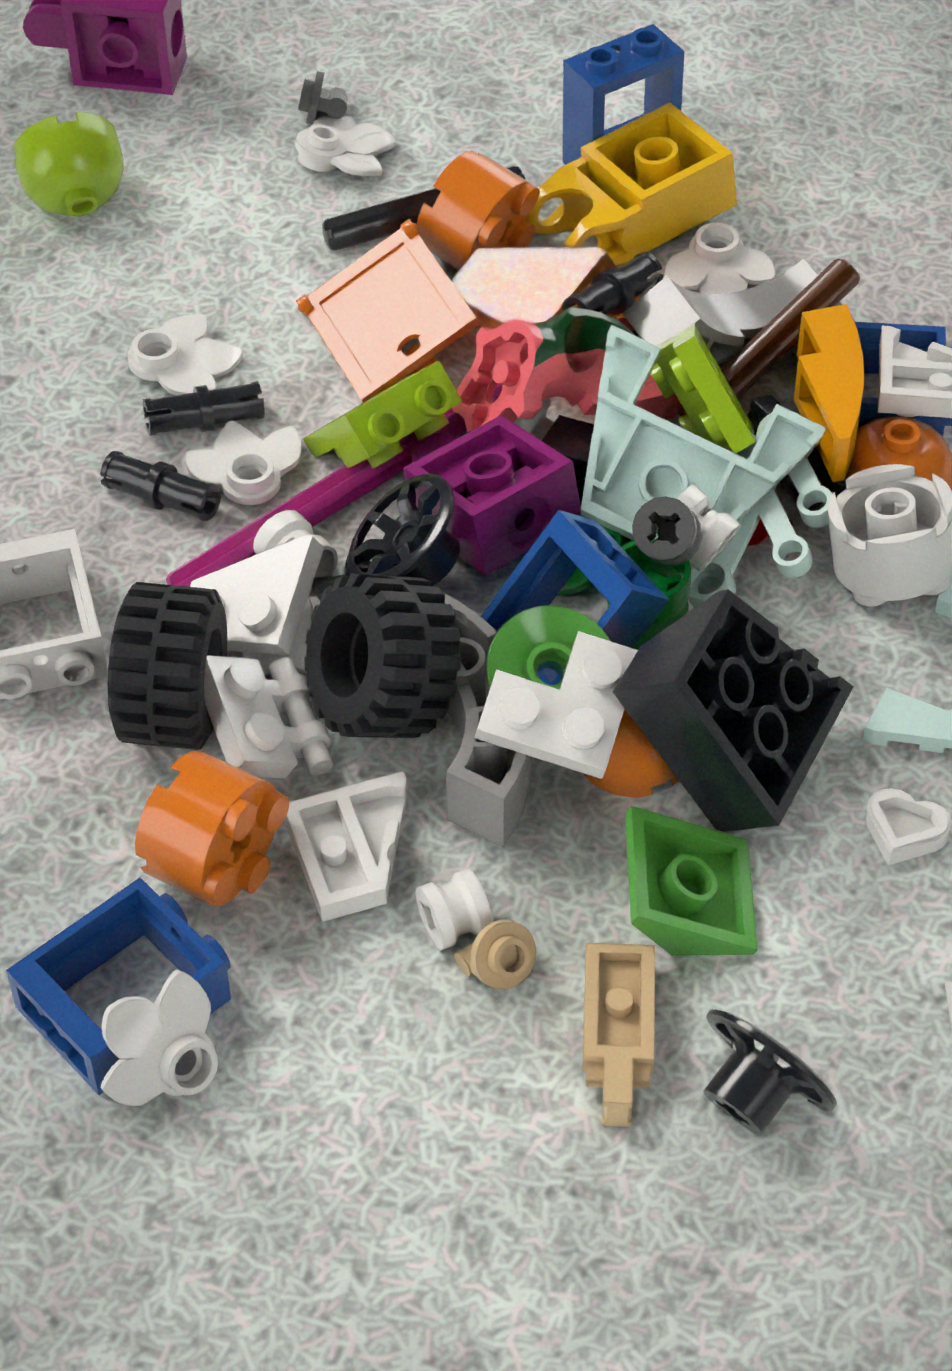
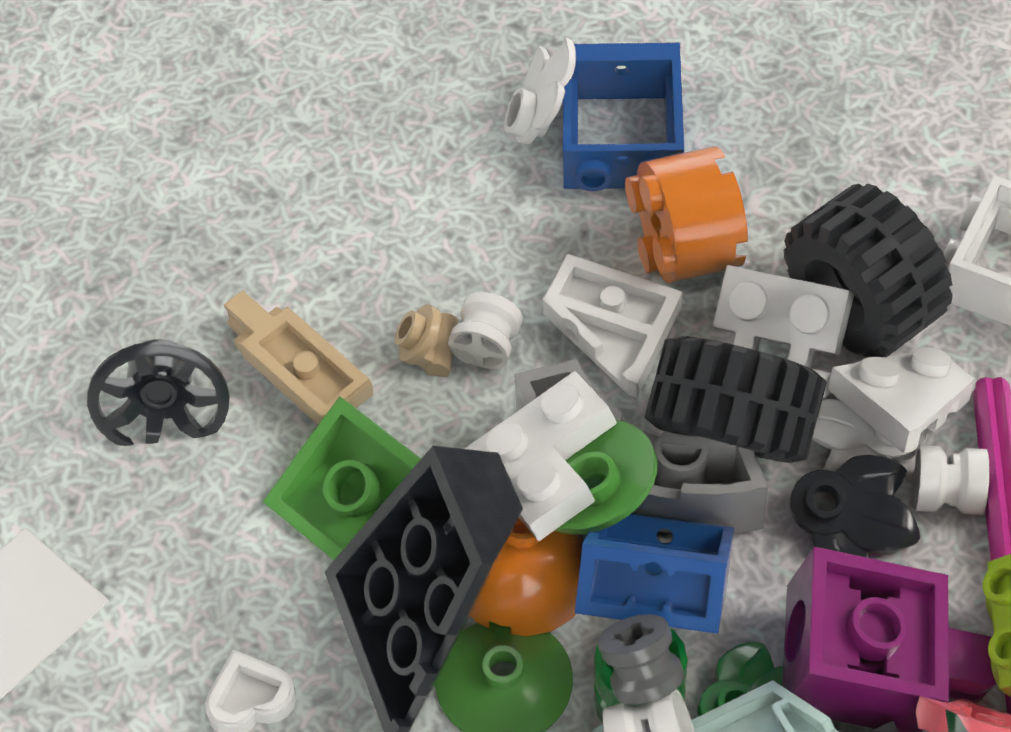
camera: 135 degrees right, 5 degrees up
black wheel [347,473,460,586] -> none

